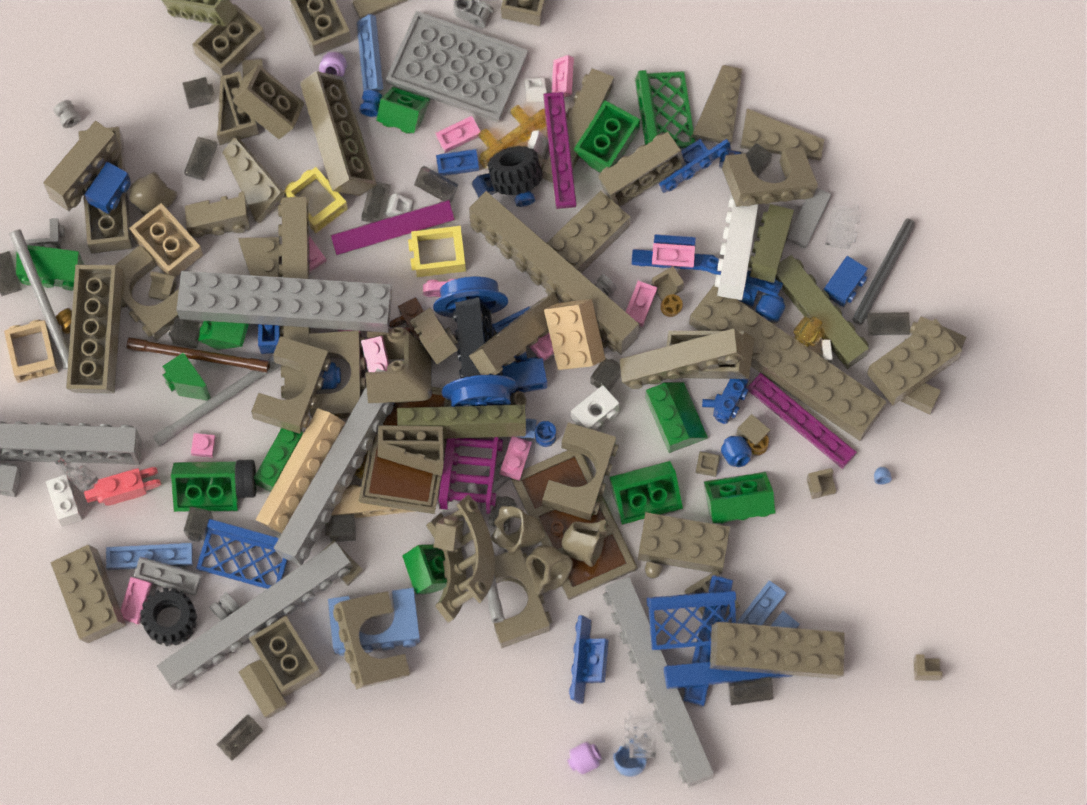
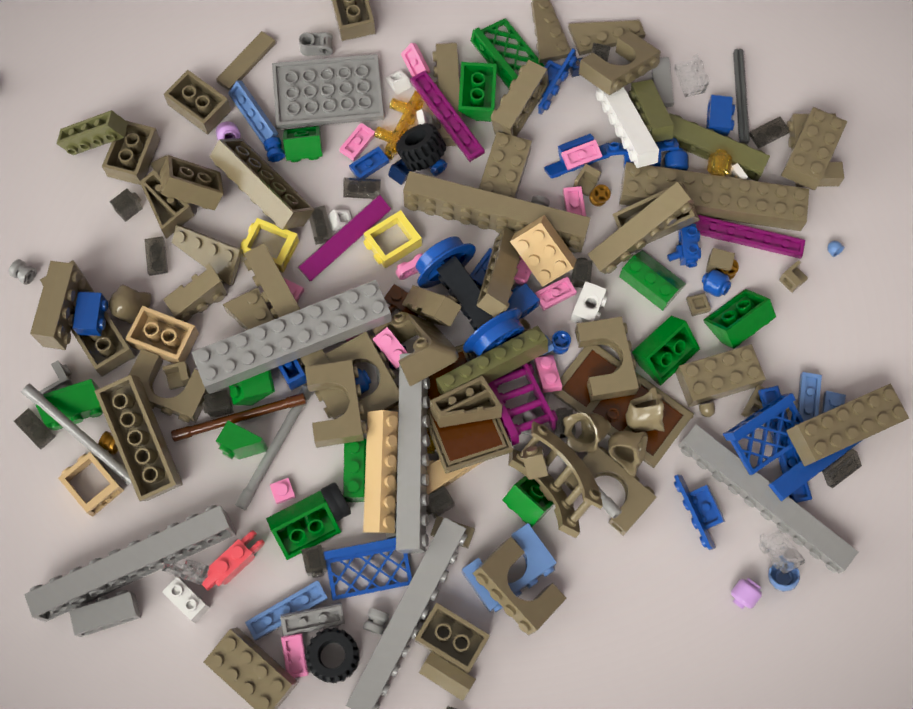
camera: 30 degrees left, 0 degrees up
none -> bright pink plate [535,276,577,311]

